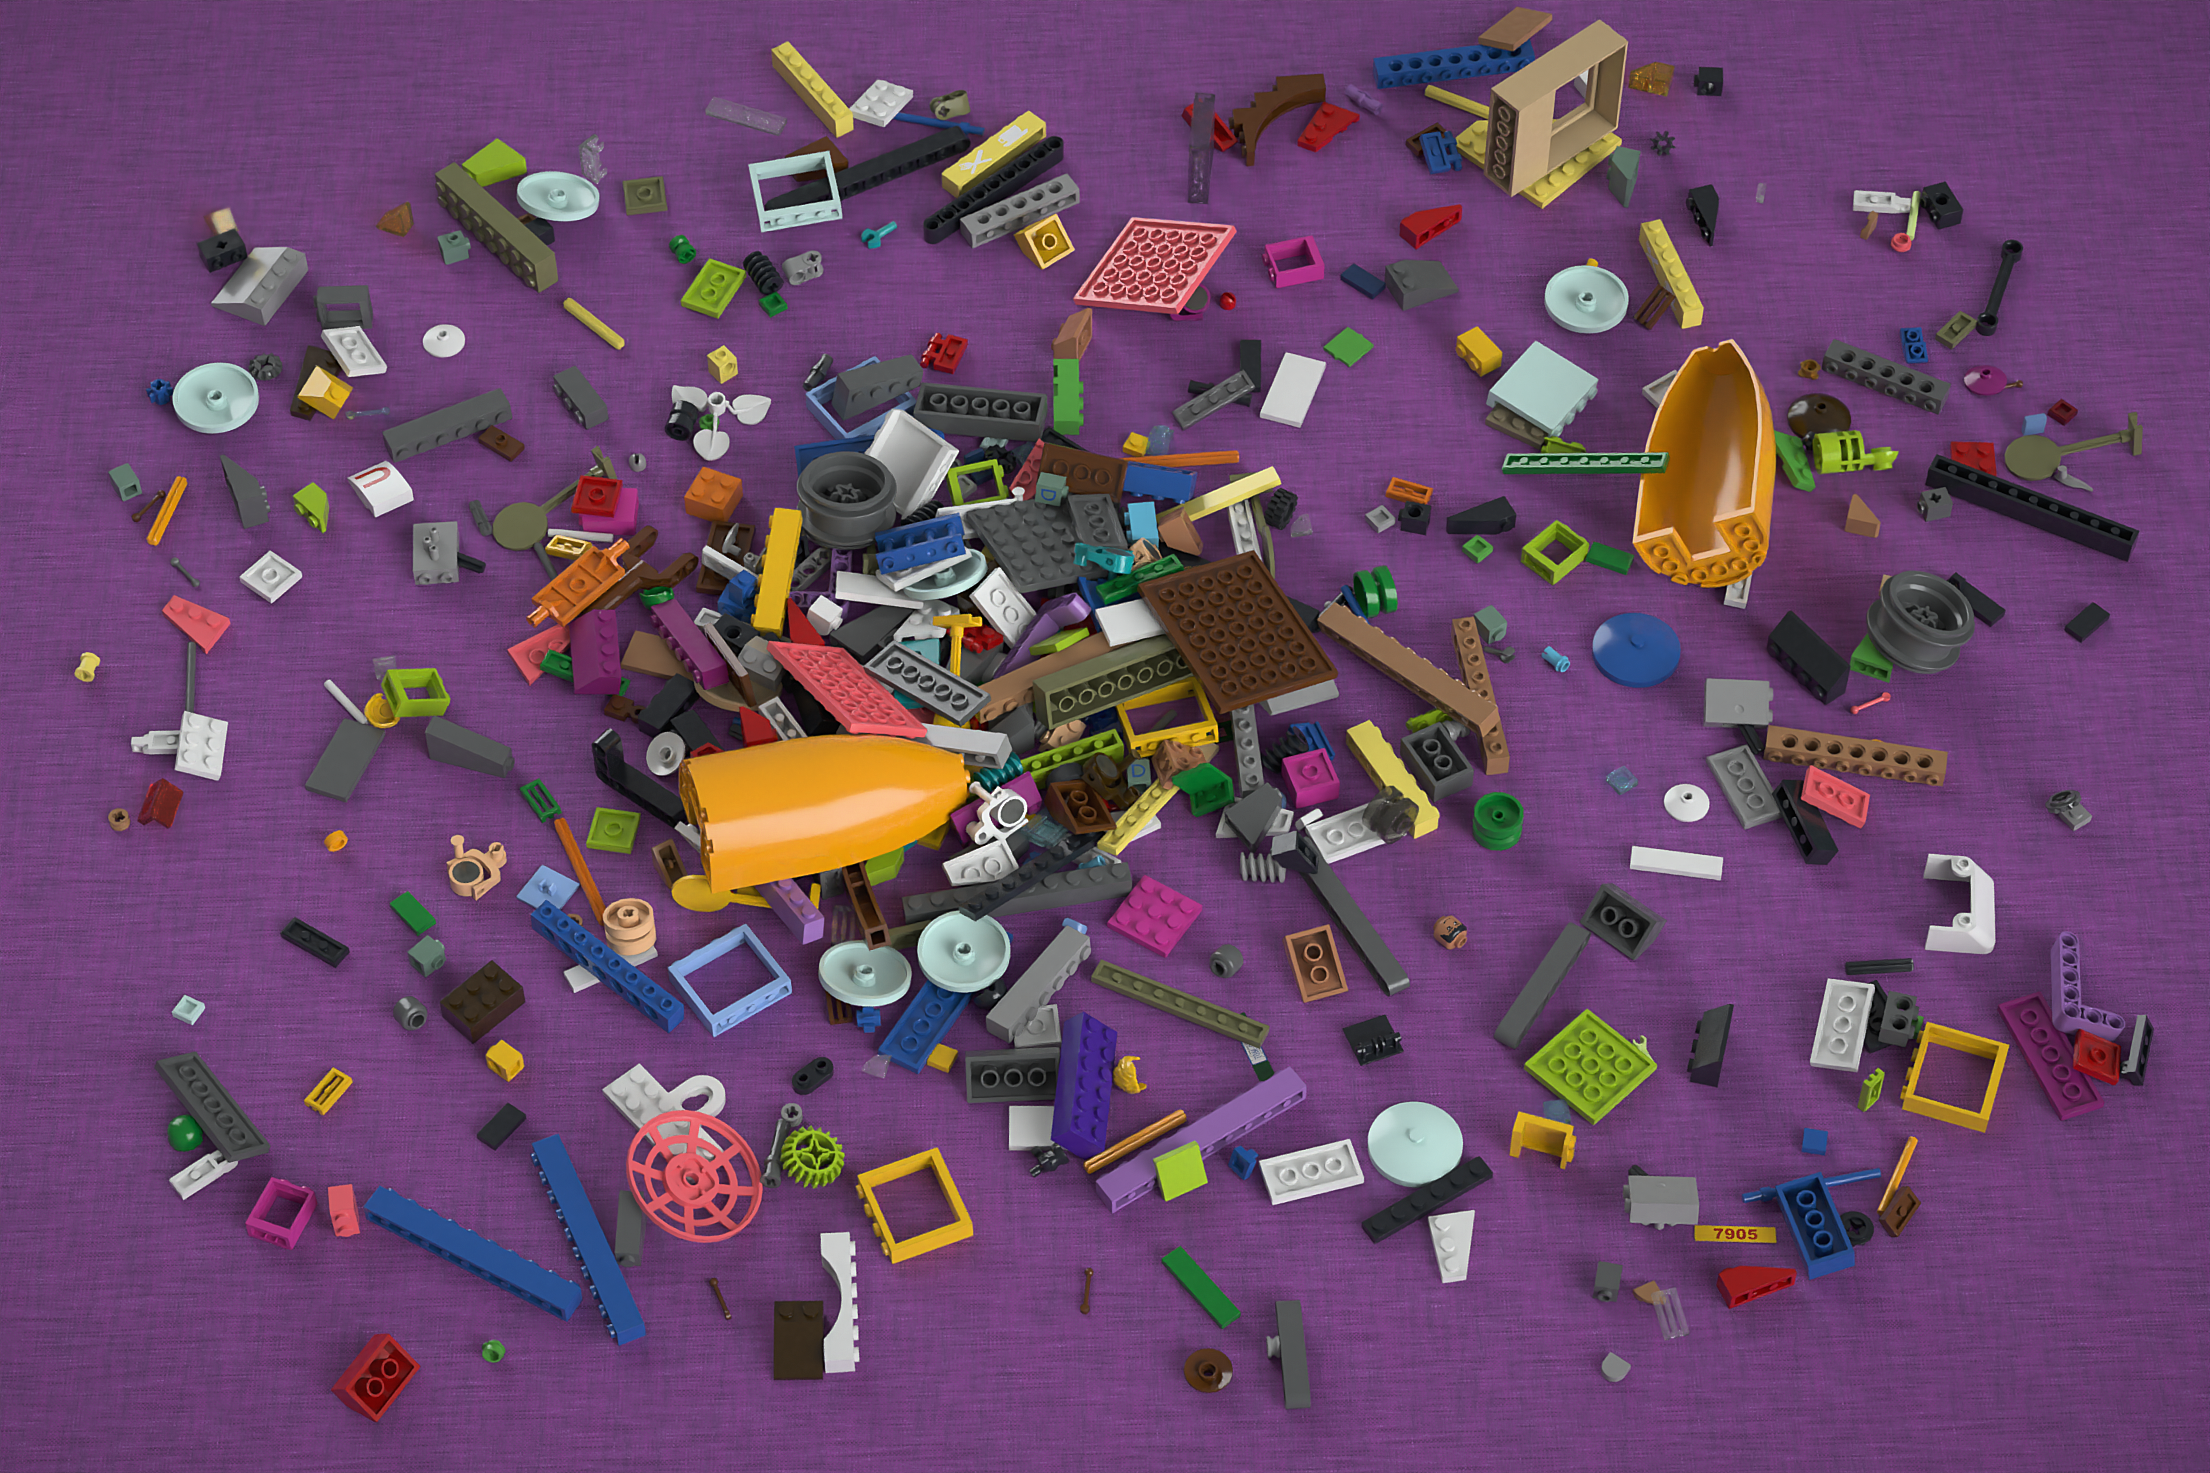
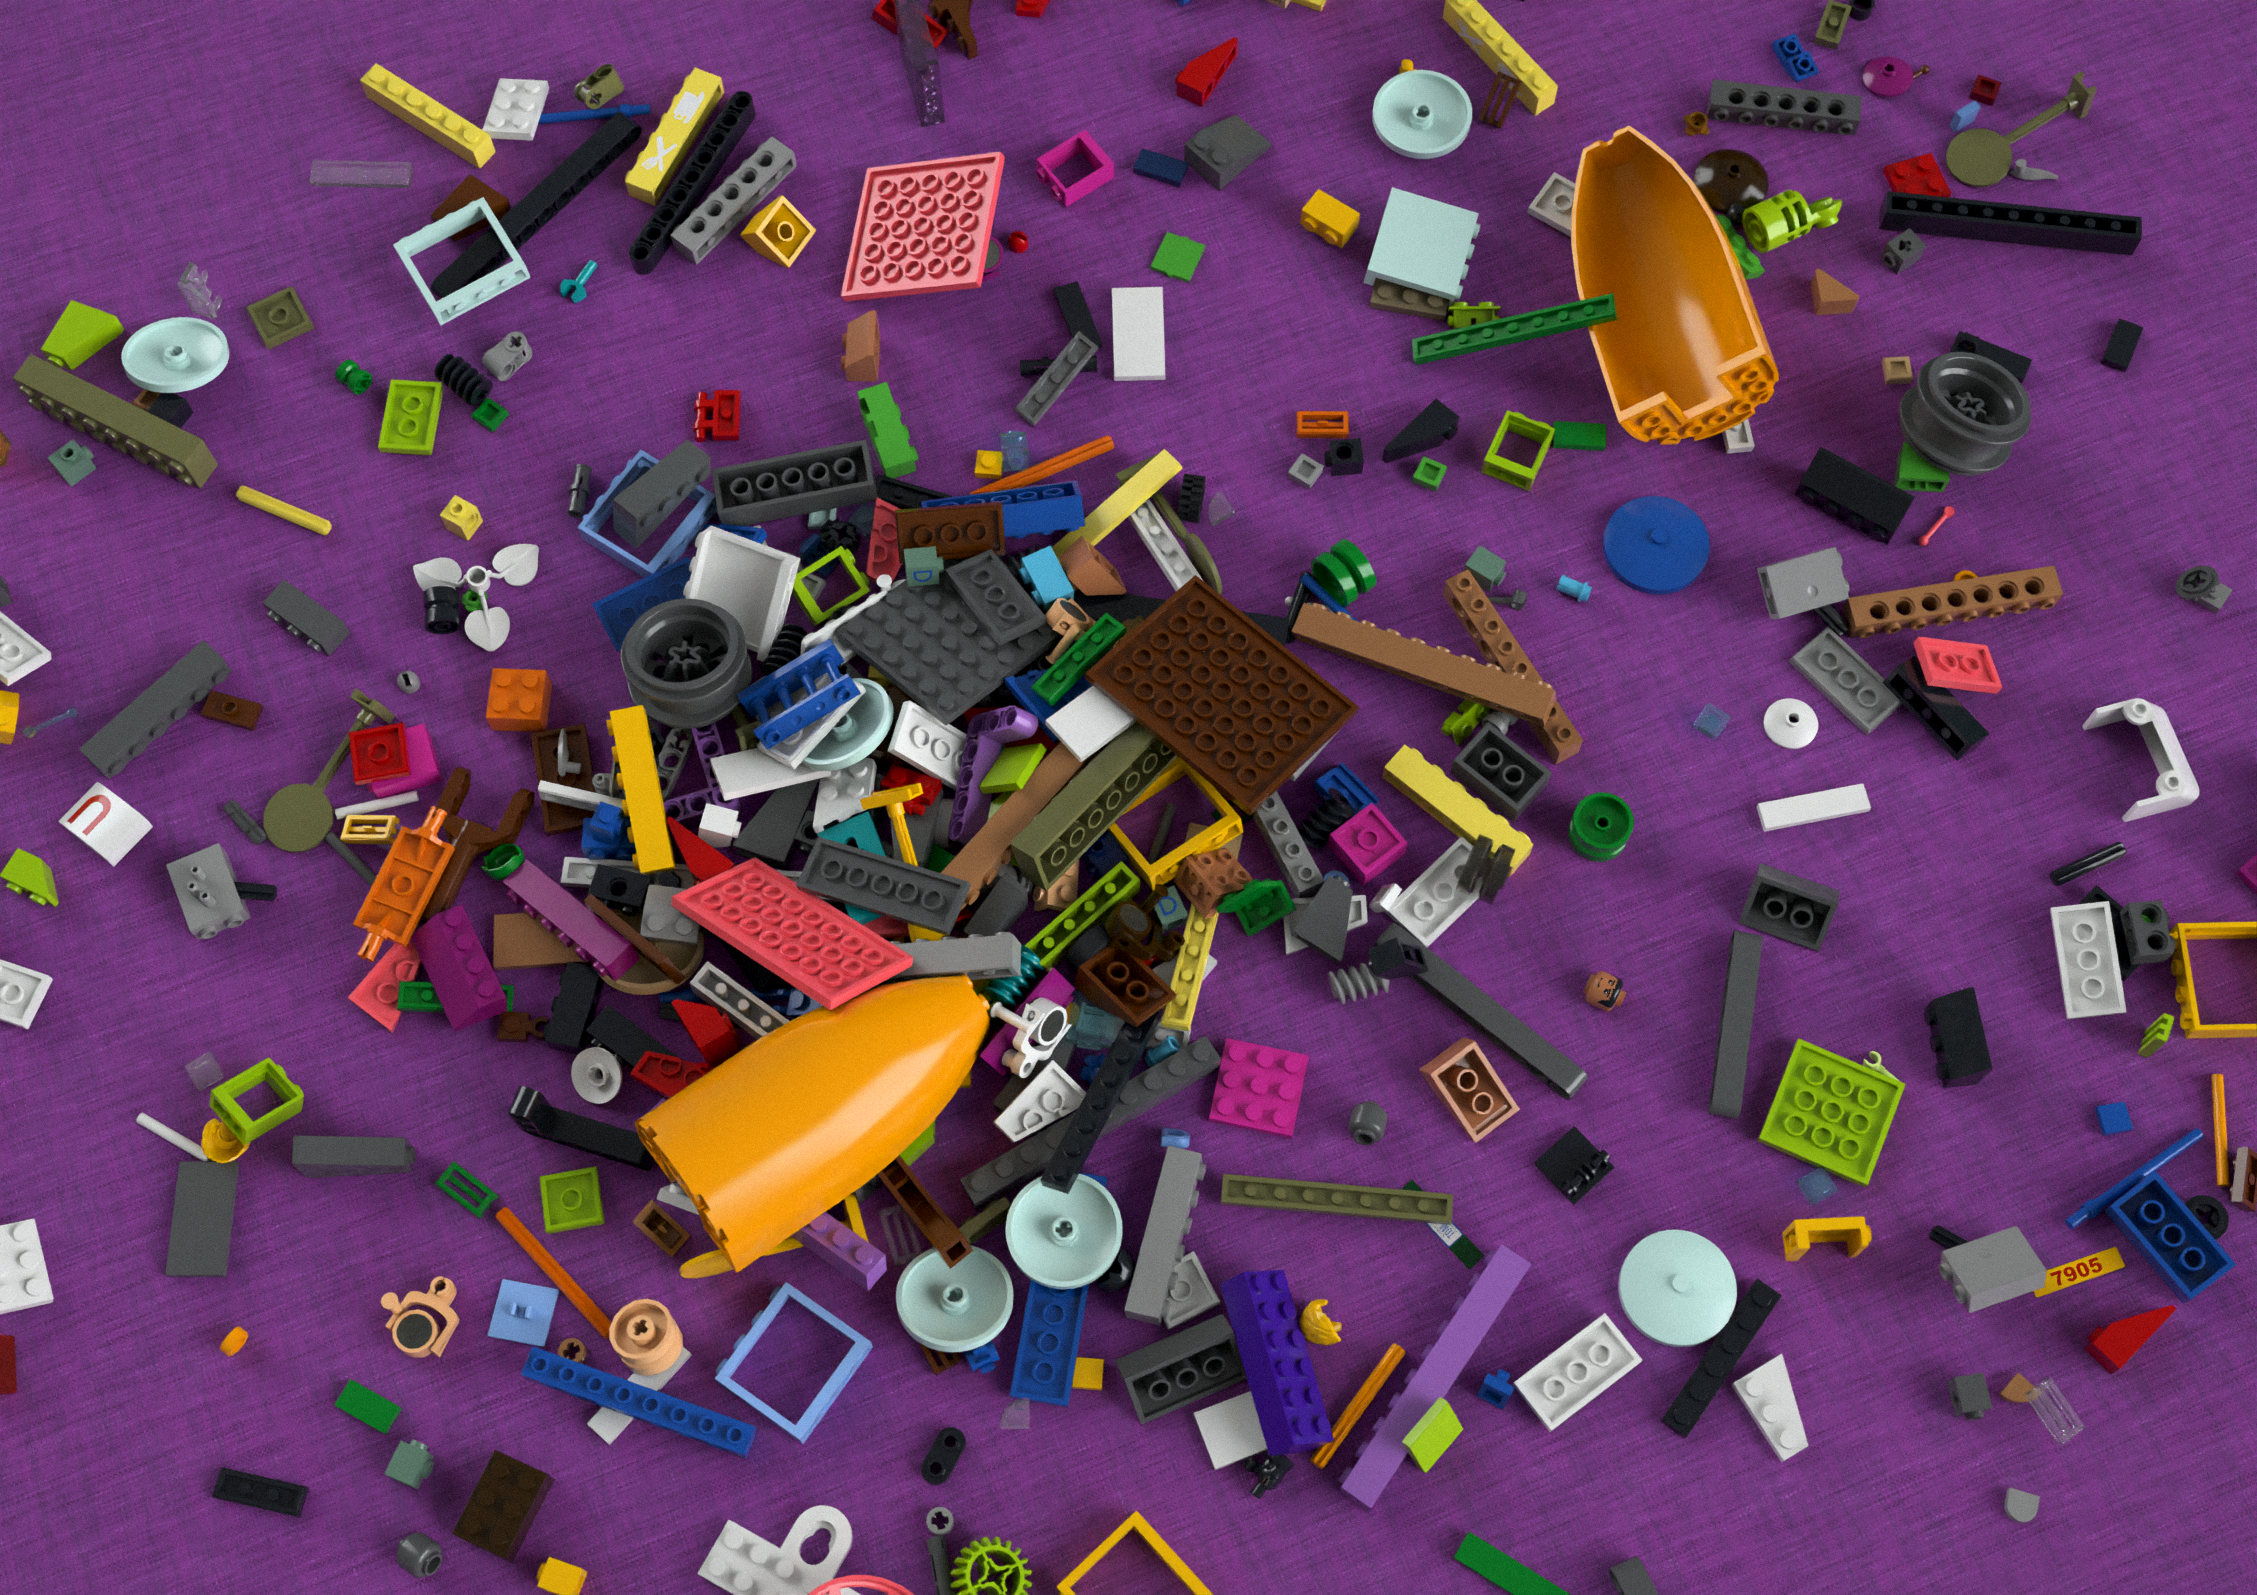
camera: 20 degrees left, 15 degrees up
white dish [423,324,465,358] -> none
teal piece [1073,543,1135,582] -> none

